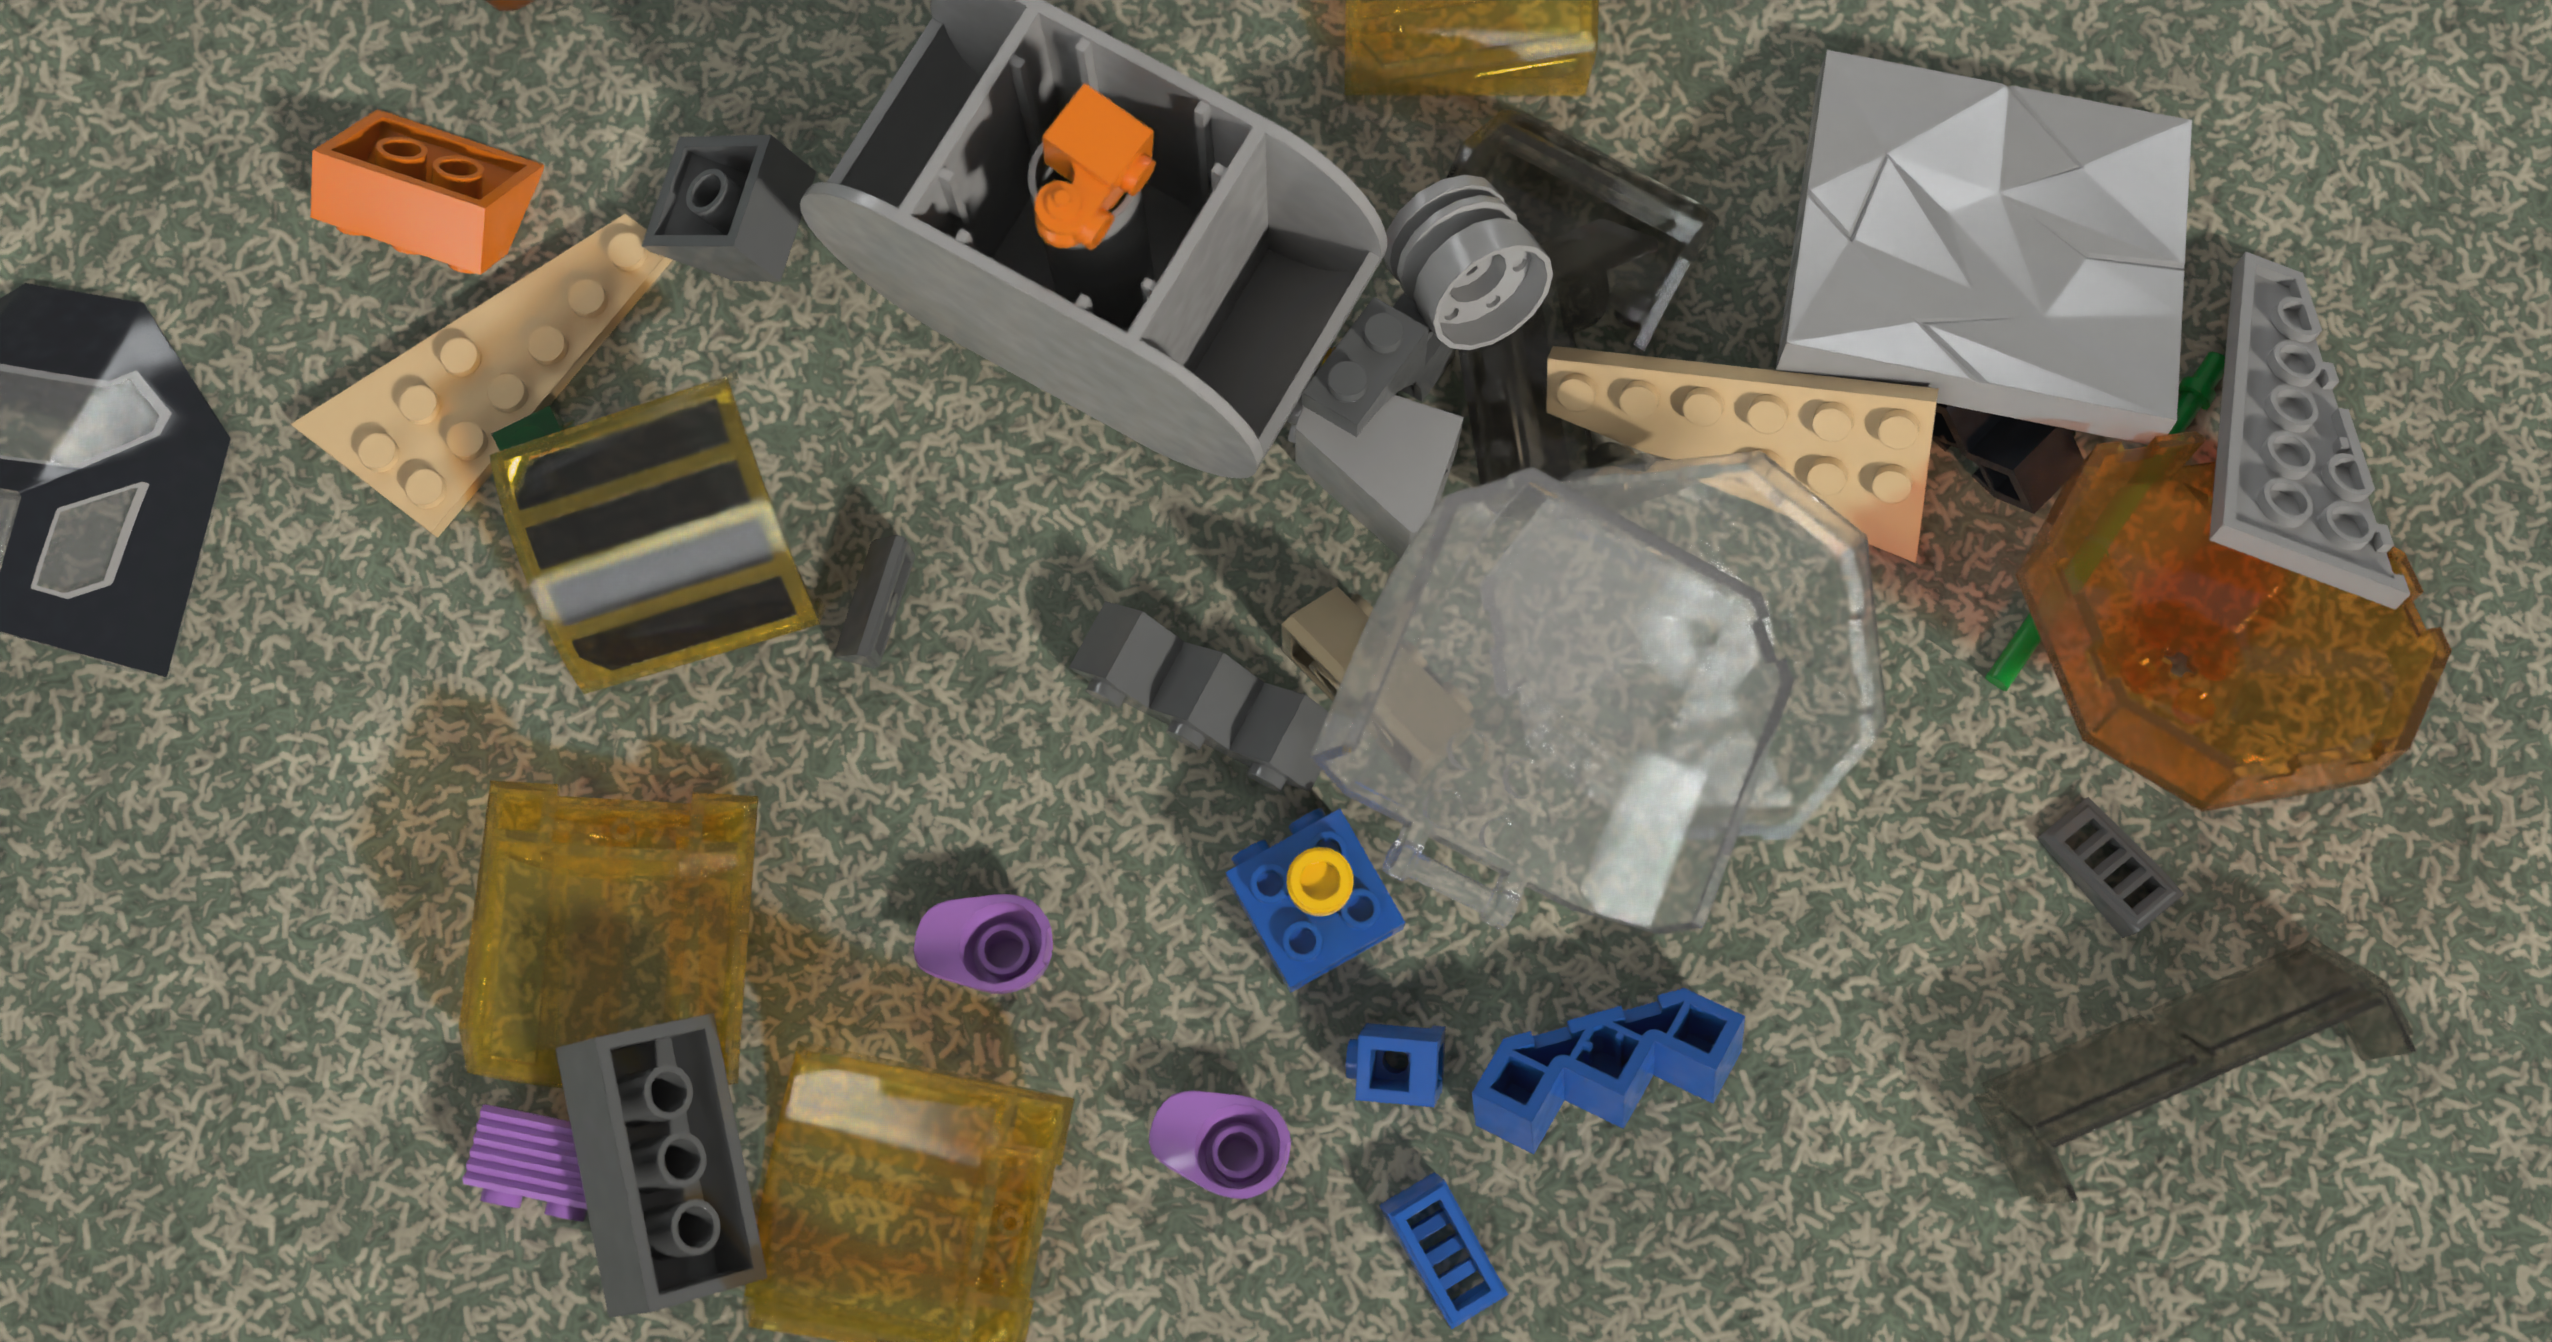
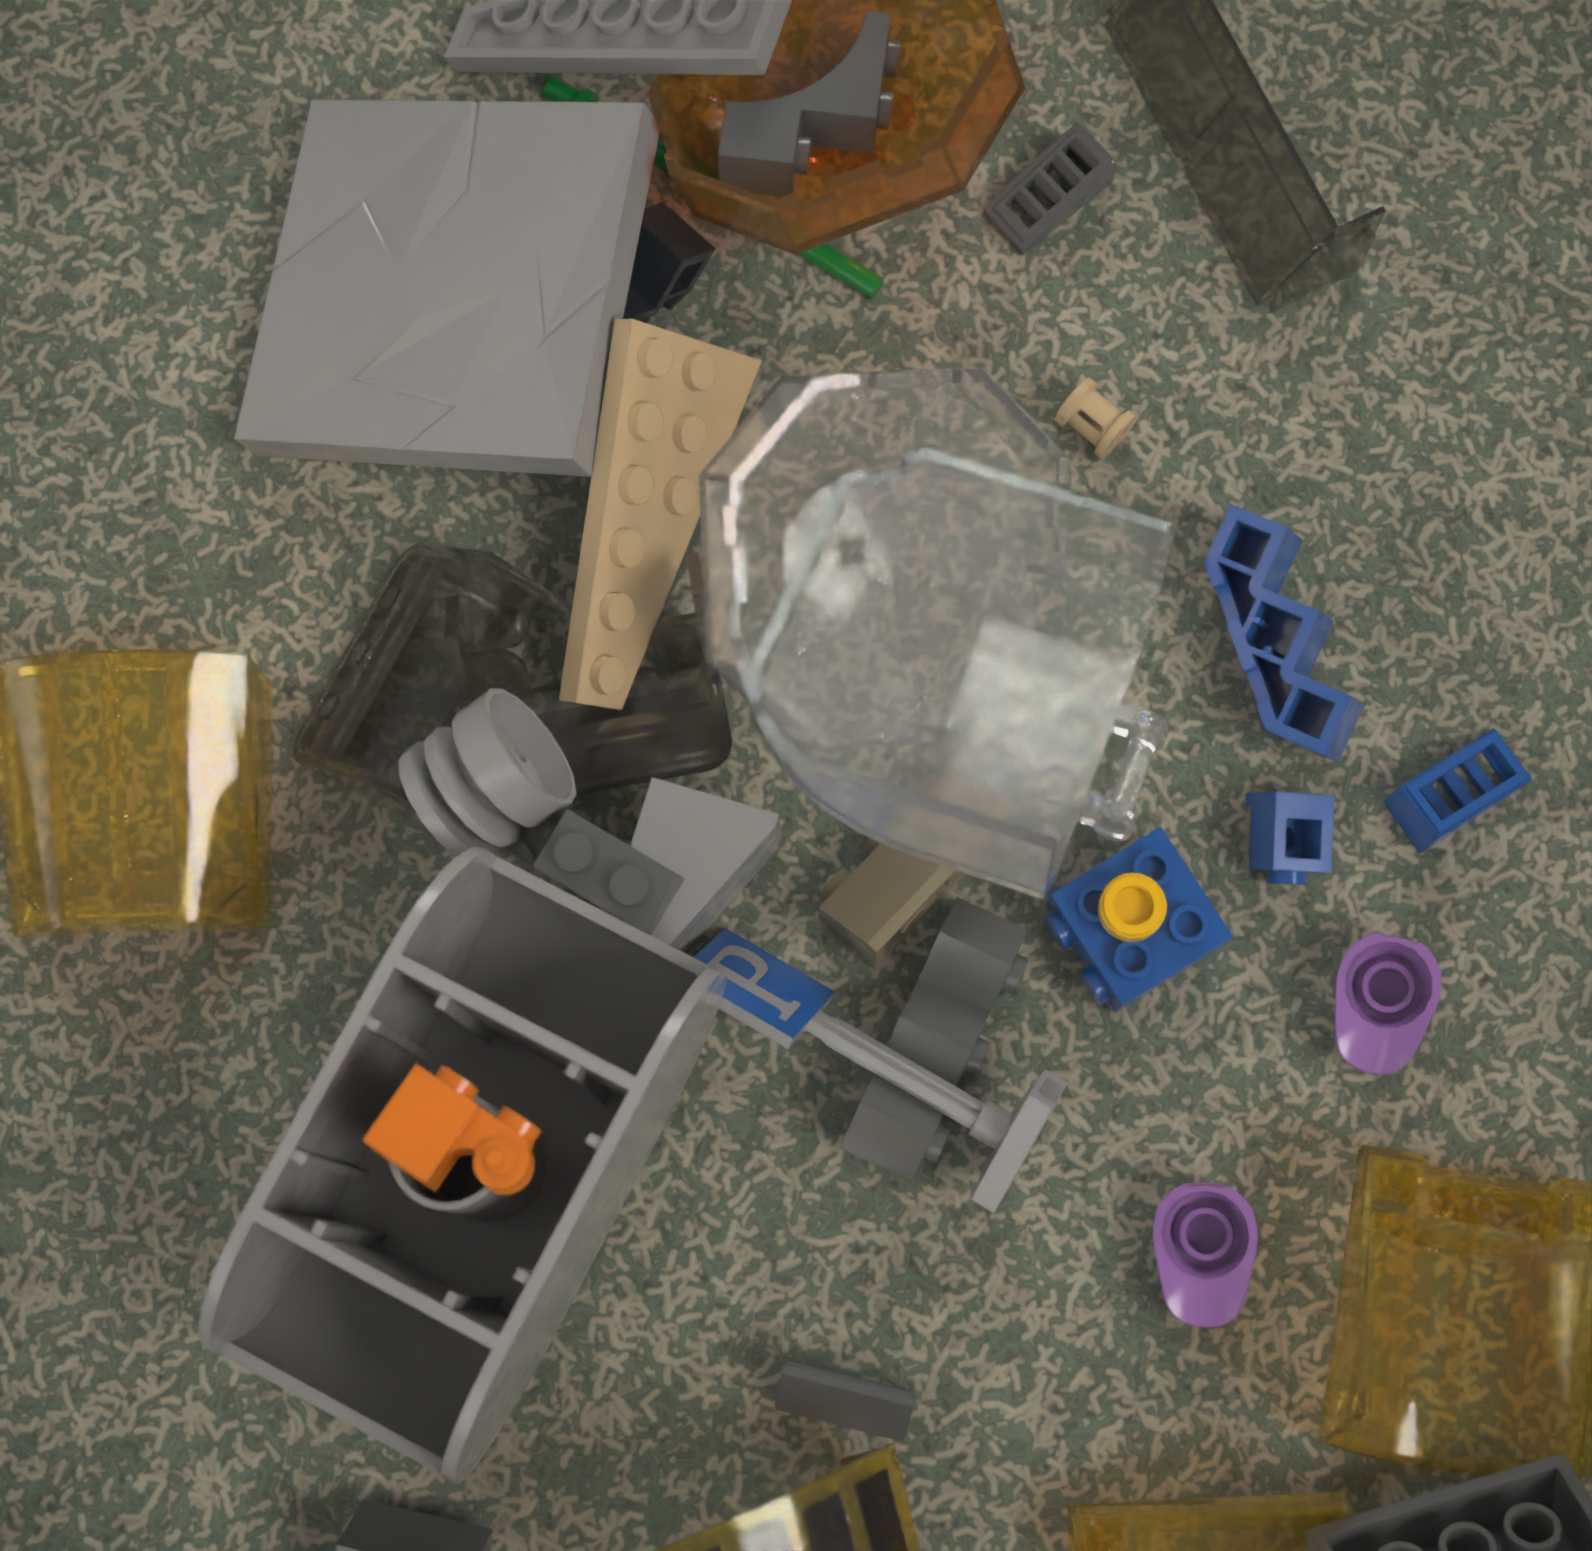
camera: 90 degrees left, 0 degrees up
none -> light grey piece [693,928,1068,1213]
none -> dark grey arch [718,10,901,198]
none -> tan bush [1054,377,1138,460]

